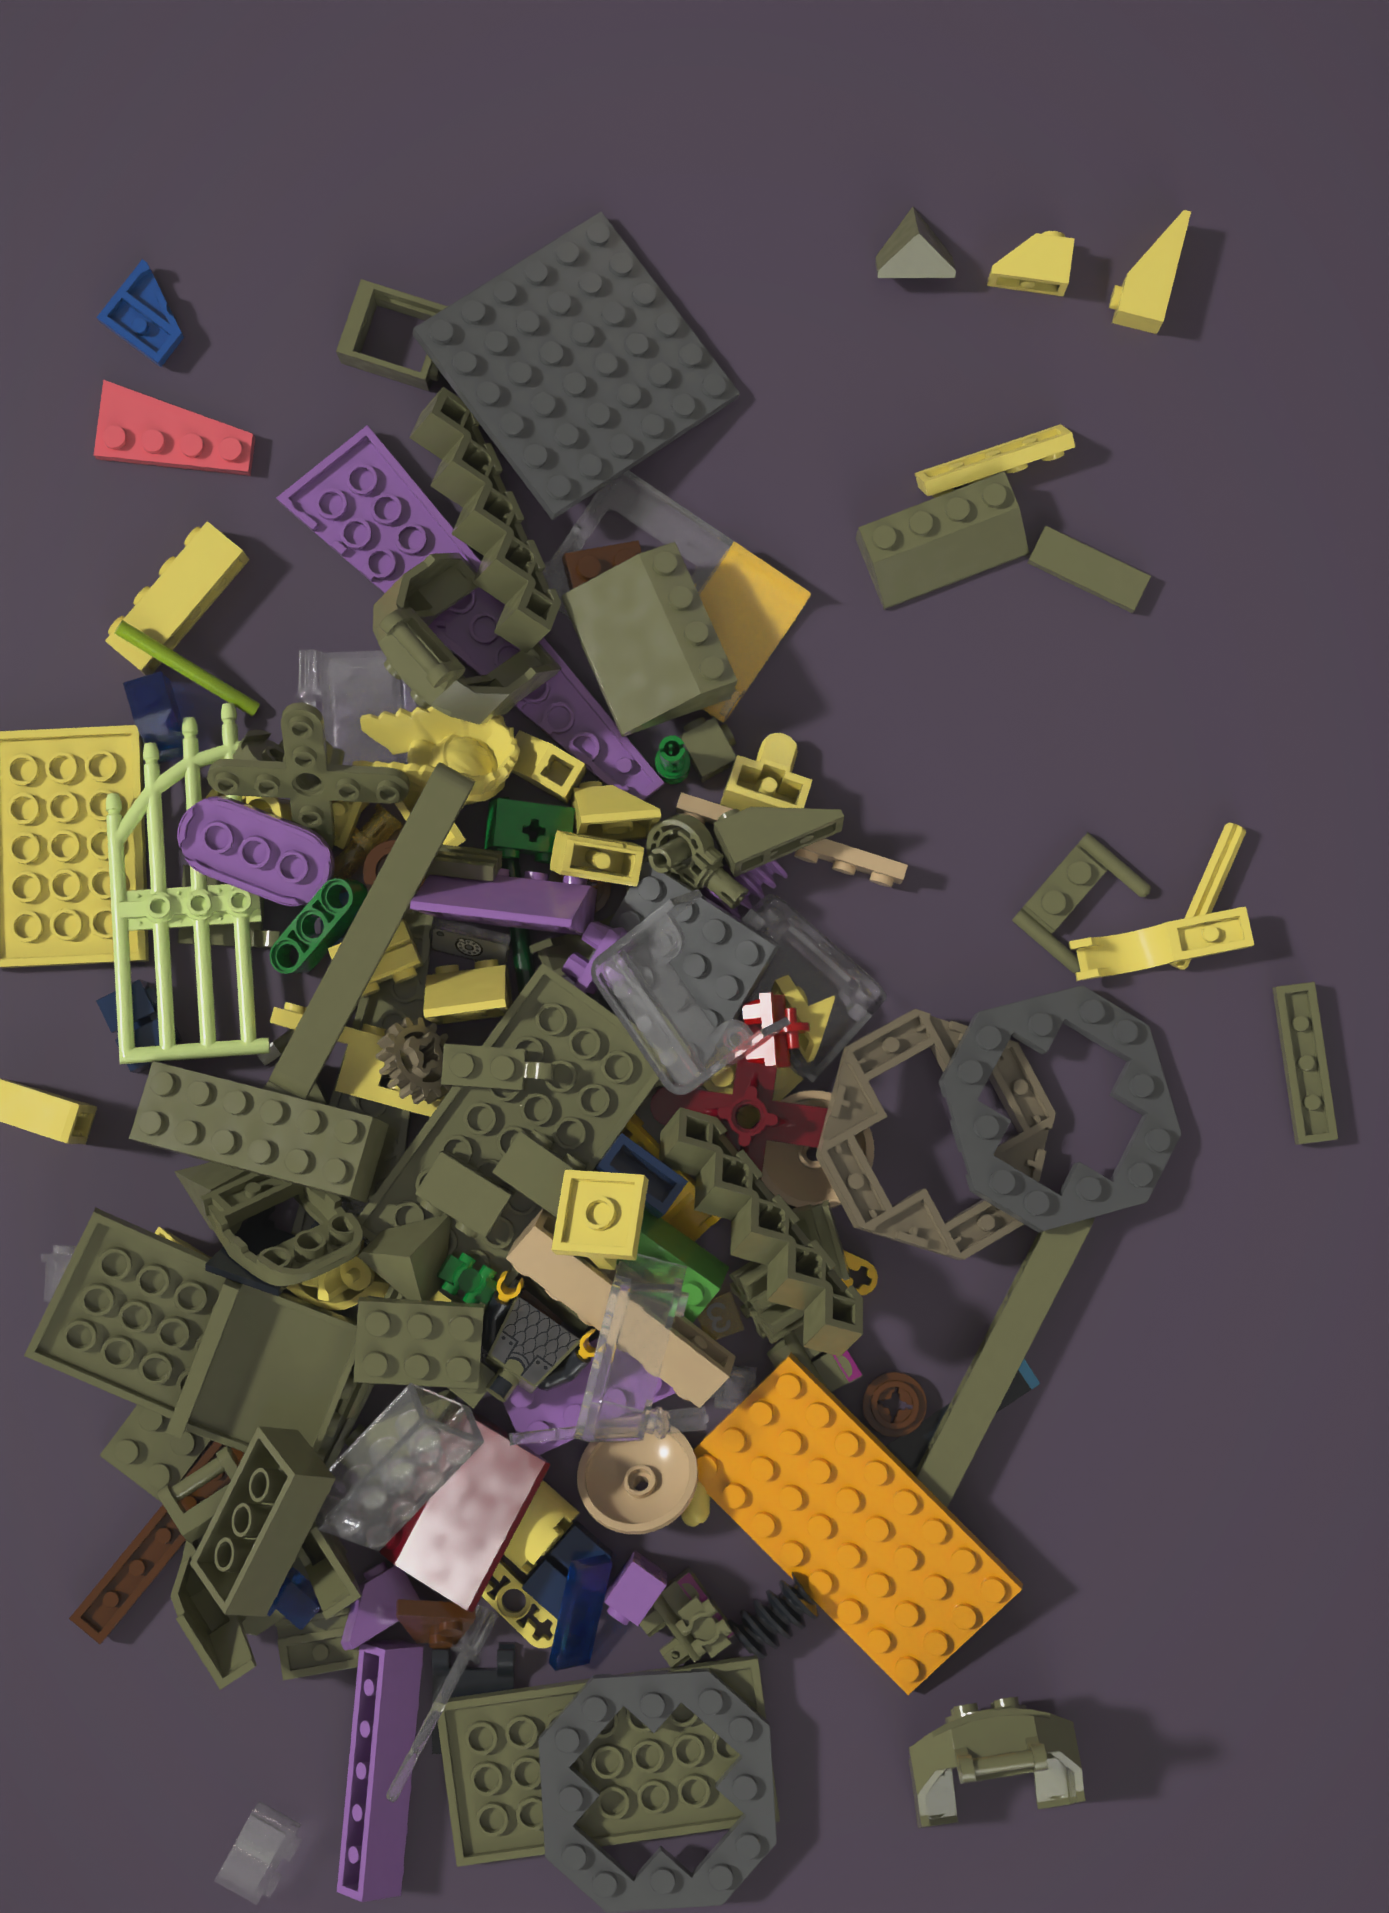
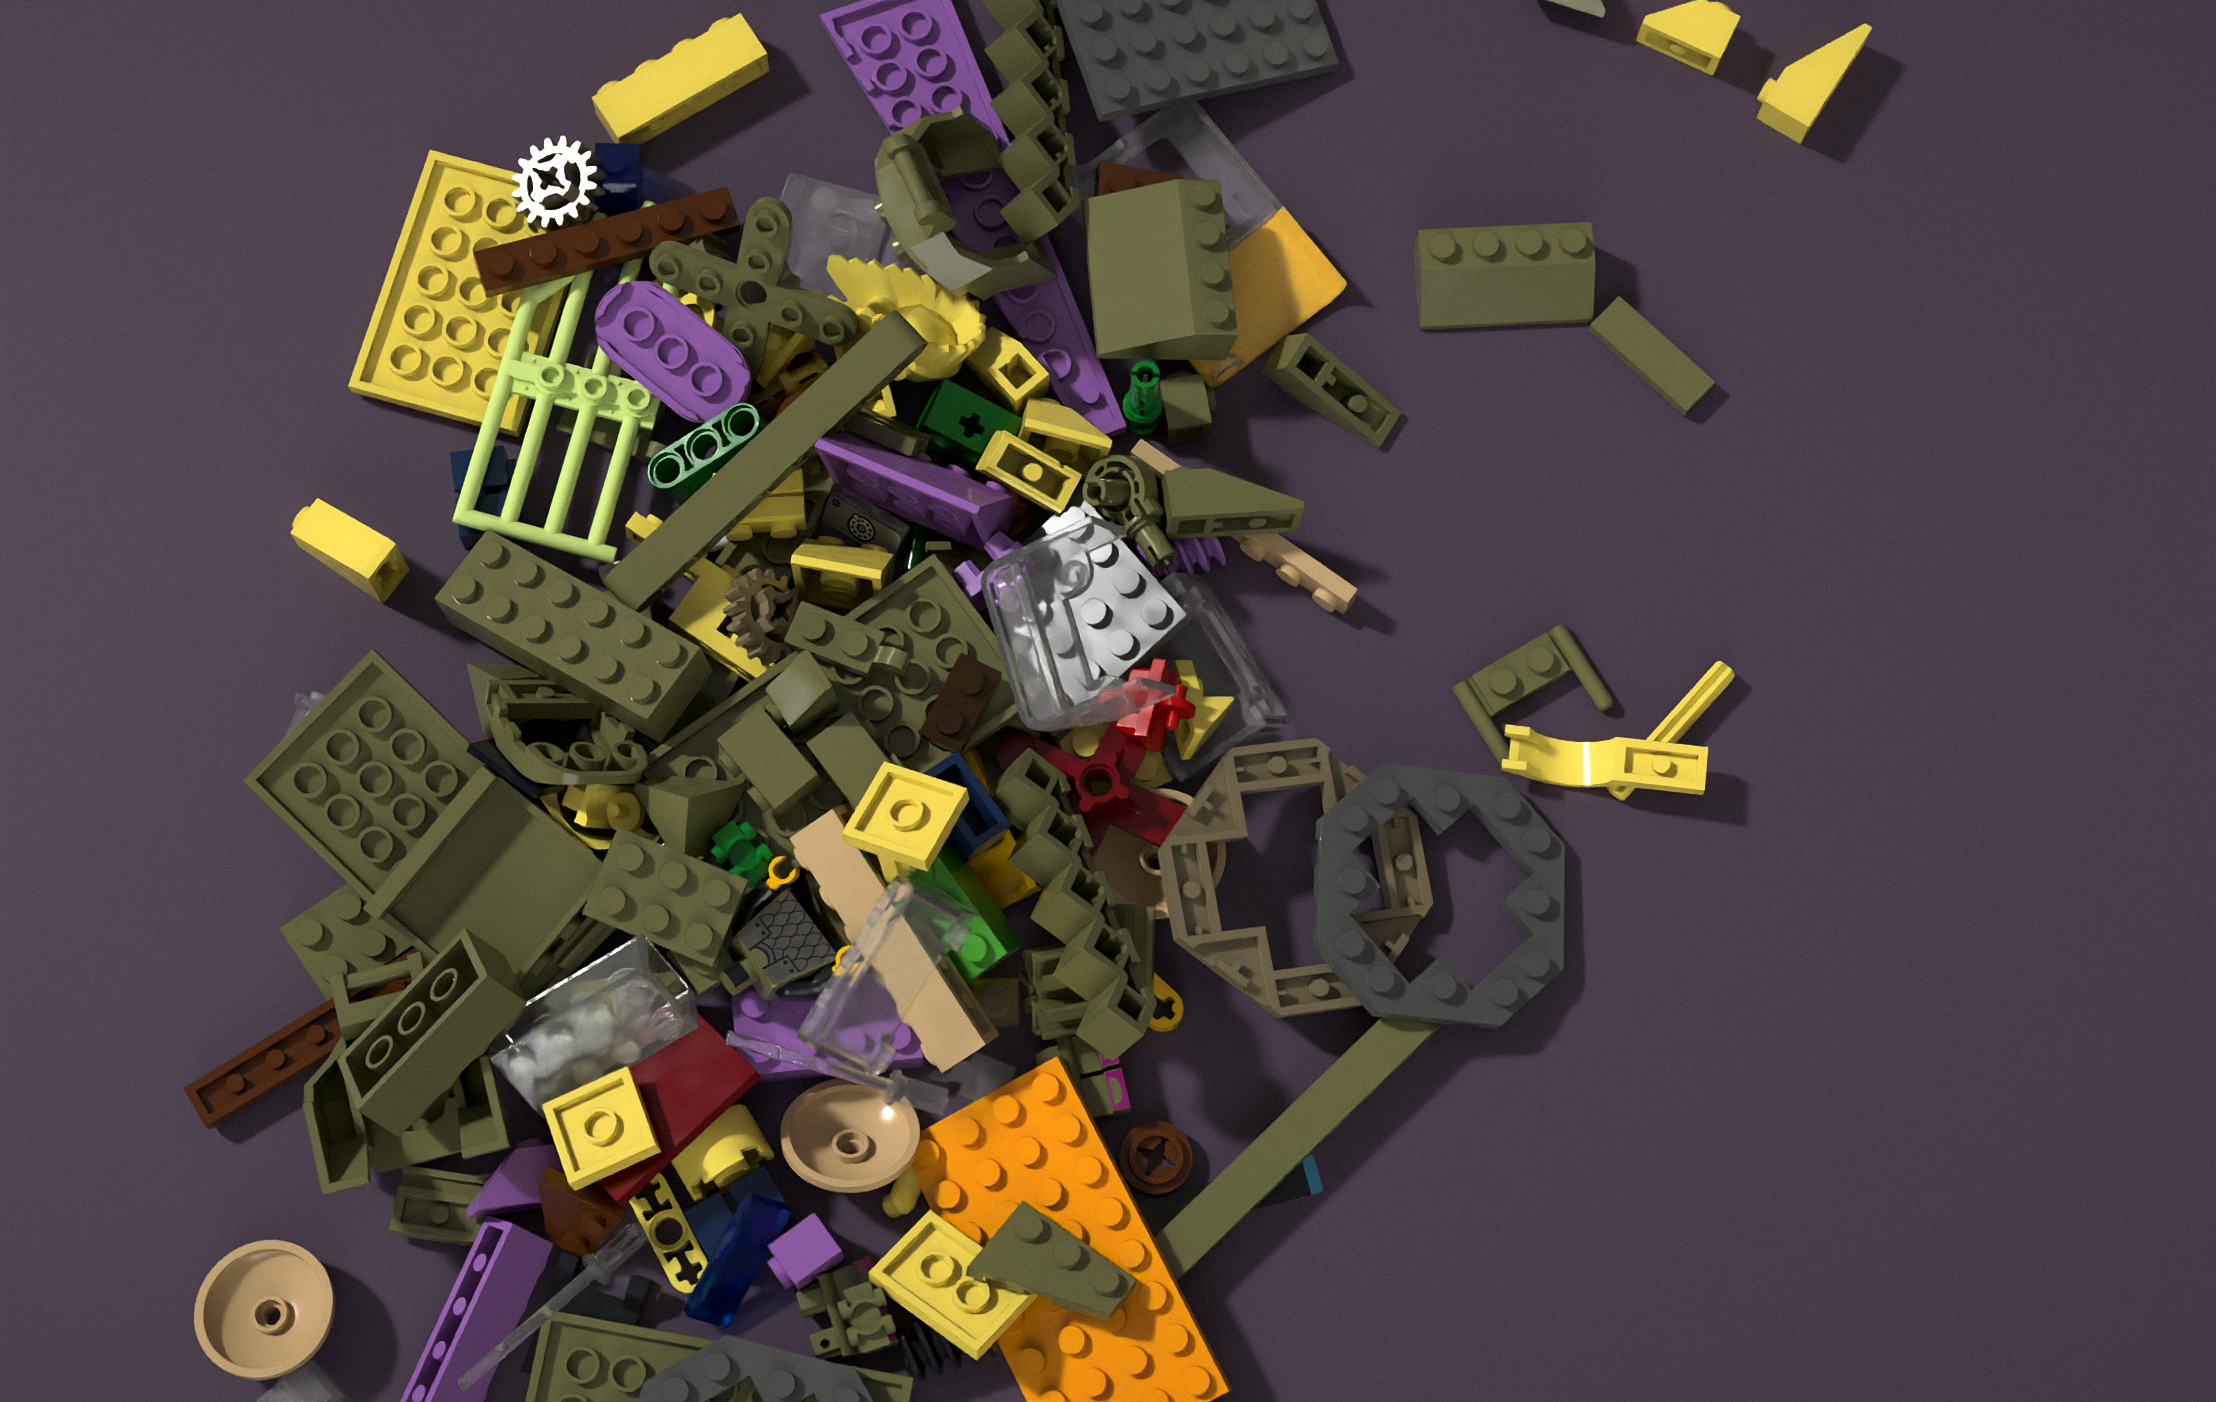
camera: 15 degrees right, 10 degrees down
lime bar [114,620,260,717] -> none
clear blue panel [267,1567,321,1630] -> none
light yellow brick [720,733,812,811] -> none
light yellow plate [915,424,1075,498] -> none
olive plate [1272,982,1338,1145] -> none
none -> tan dish [194,1240,335,1380]
none -> reddish brown plate [473,186,740,298]
none -> gear [511,136,606,232]
none -> light yellow plate [542,1066,661,1191]
none -> olive slope [764,648,840,736]
none -> light yellow plate [868,1210,1038,1361]
none -> dark brown plate [919,653,1002,755]
none -> olive wing [966,1200,1137,1322]
none -> olive slope [1261,333,1402,448]

